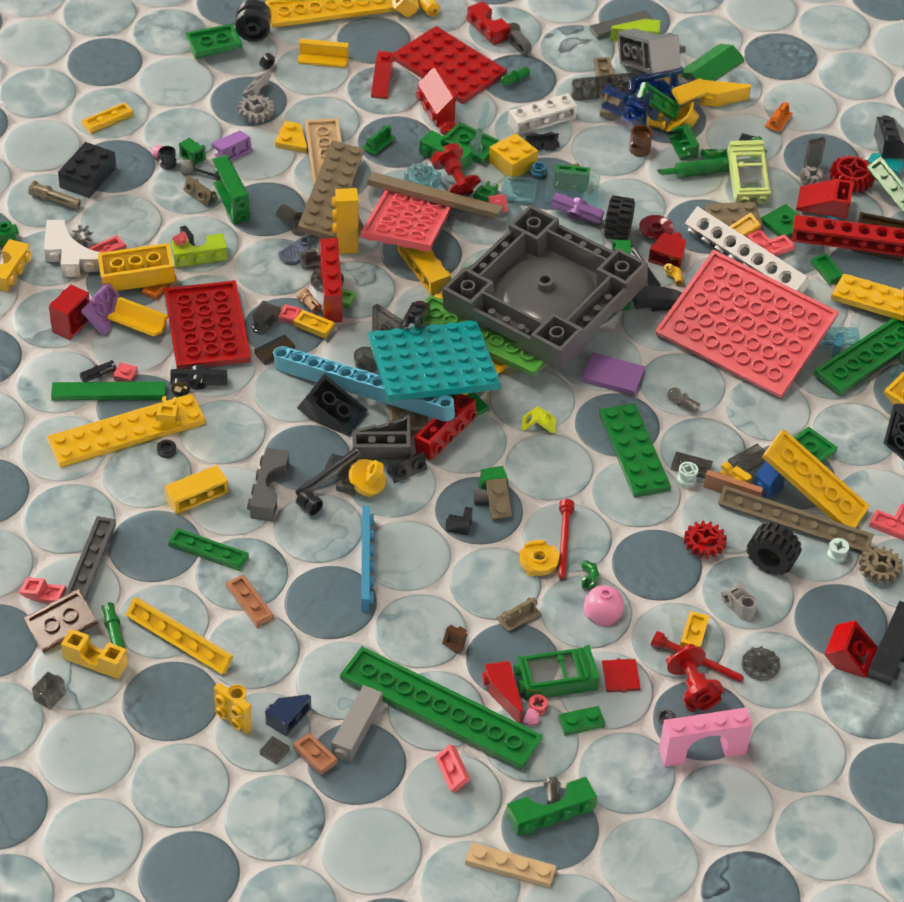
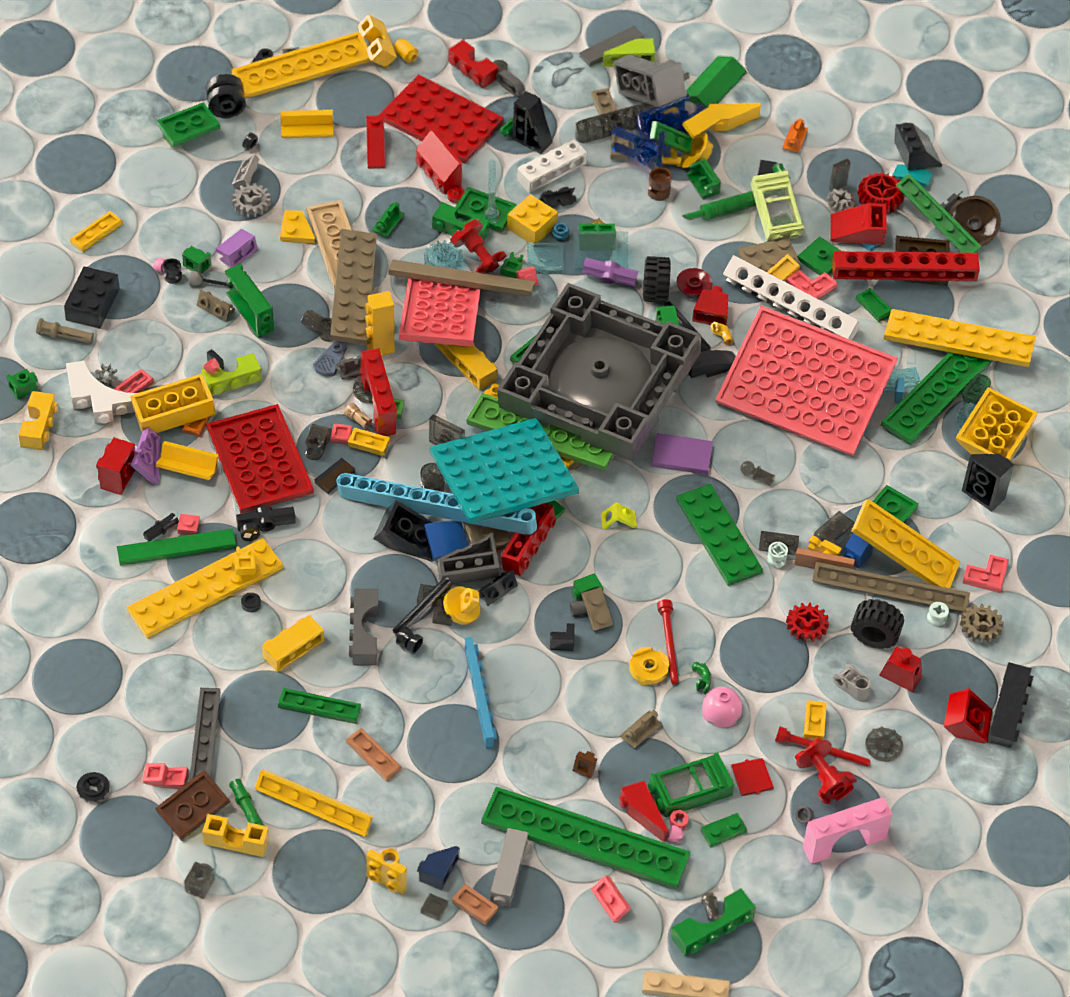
camera: 10 degrees left, 5 degrees up
black hinge [403,301,430,328] -> none
green plate [701,149,728,159] -> none
none -> blue slope [424,521,468,561]
none -> black wedge [512,91,553,154]
none -> red torso [879,647,922,692]

